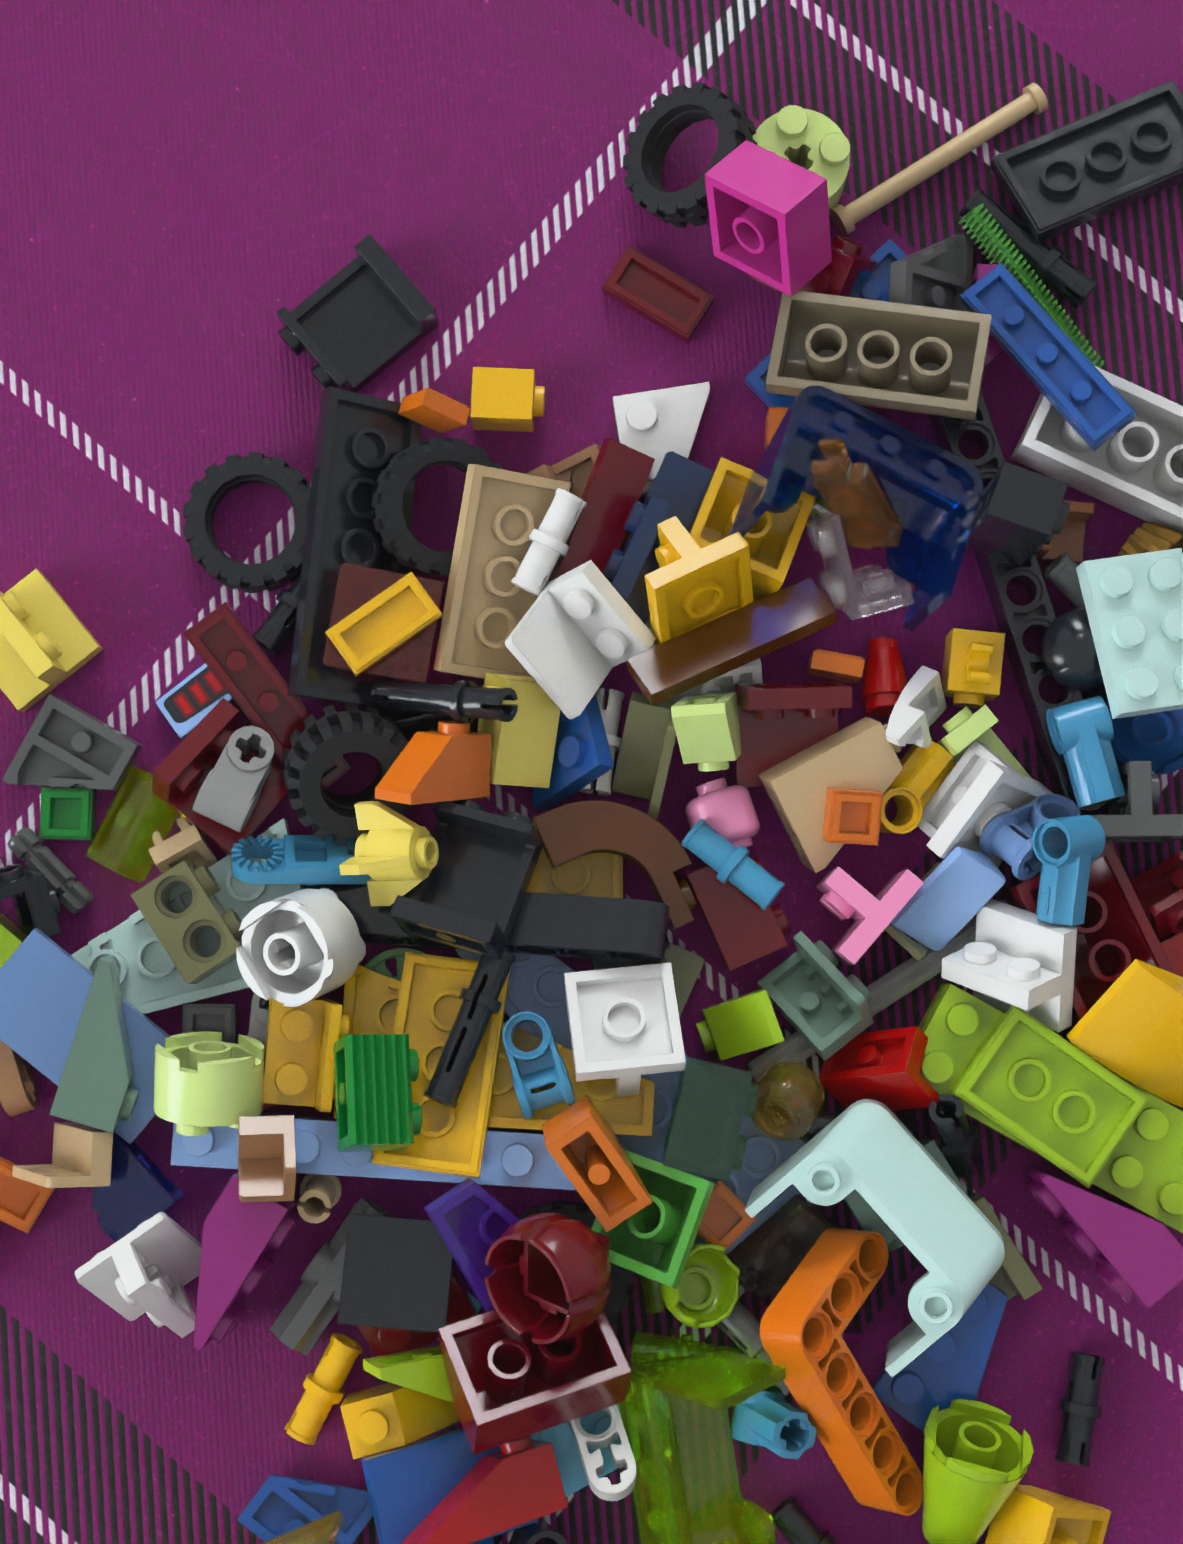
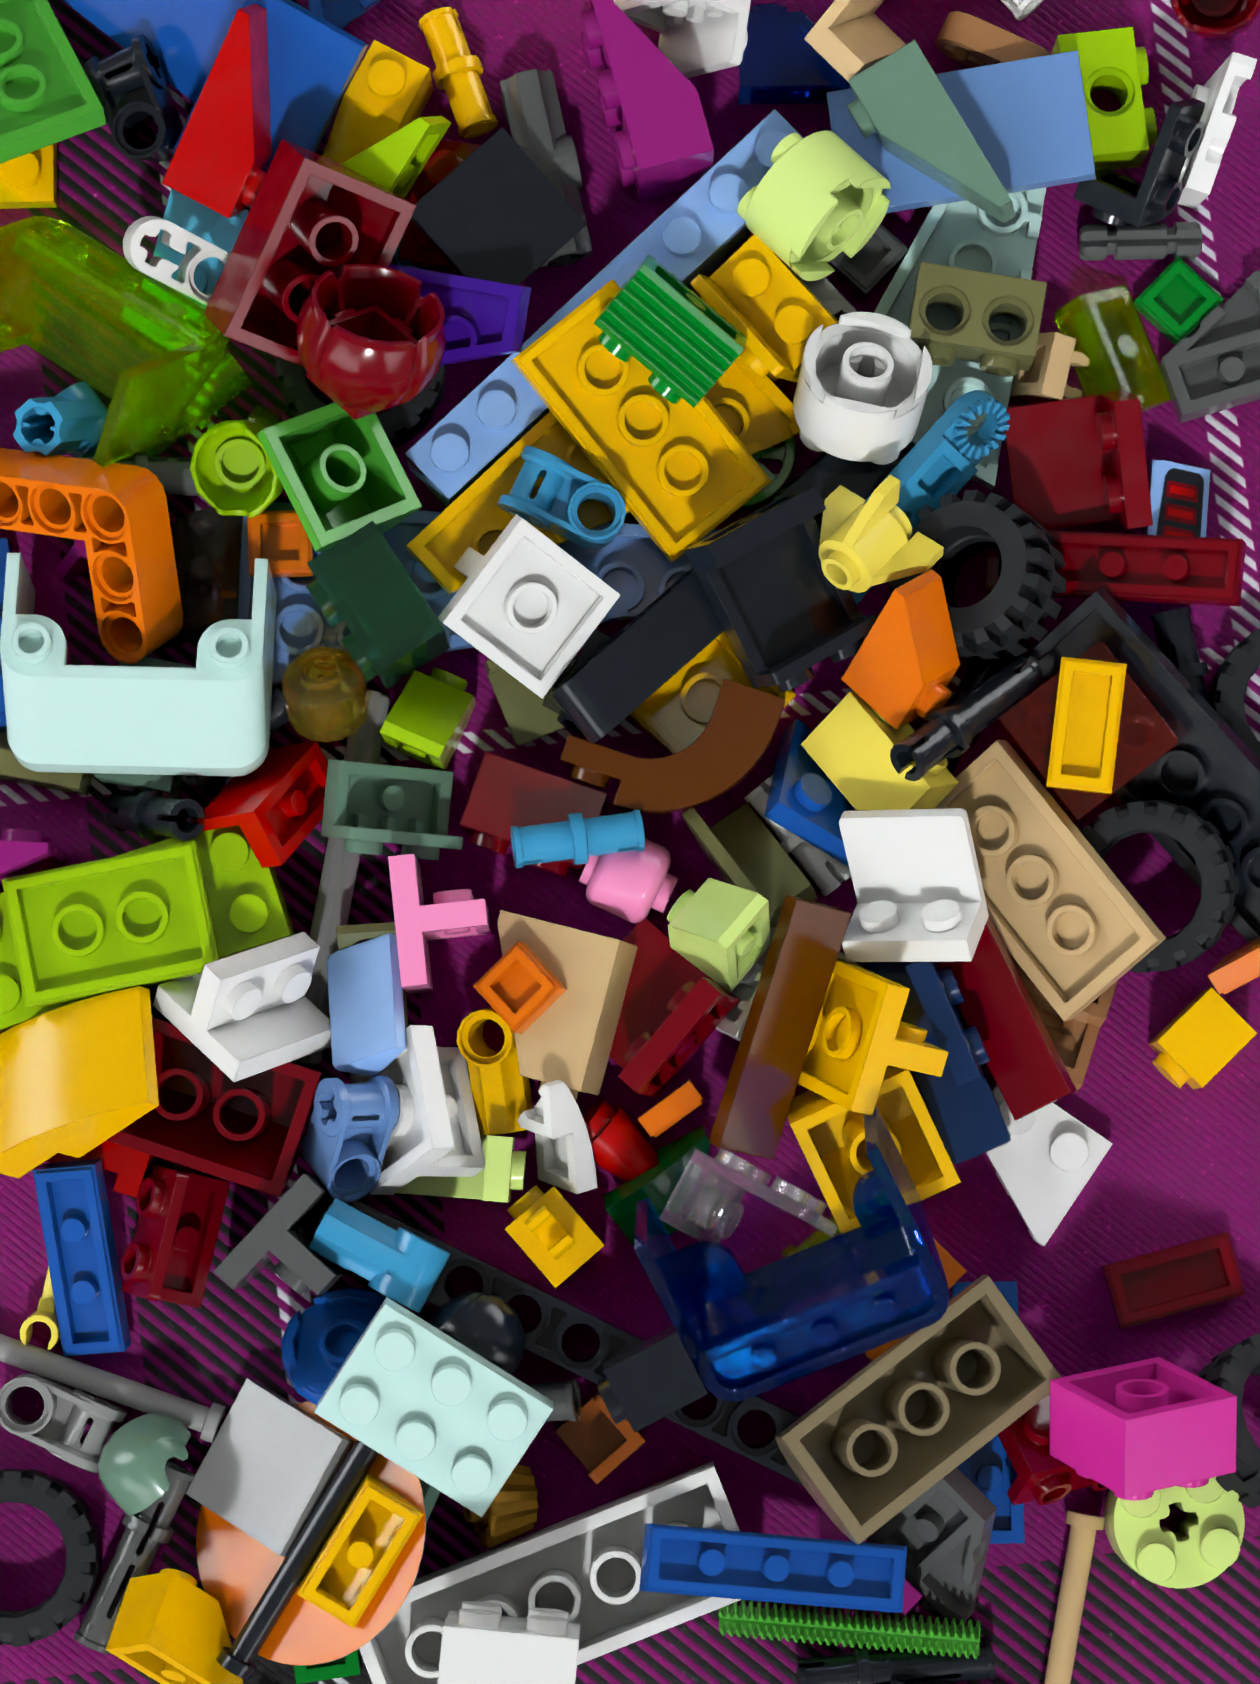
camera: 125 degrees right, 0 degrees up
light grey piece [192,726,275,833] -> none
medium nougat panel [238,1115,296,1203] -> none
tan pin [297,1174,342,1224] -> none
black pin [424,951,516,1108] -> none
white pin [511,488,587,596] -> none
orange slope [542,1095,652,1232] -> none
clear orange plate [811,438,903,549] -> none
dark azure piece [1032,815,1105,926] -> none
none -> dark green slope [604,1125,710,1253]

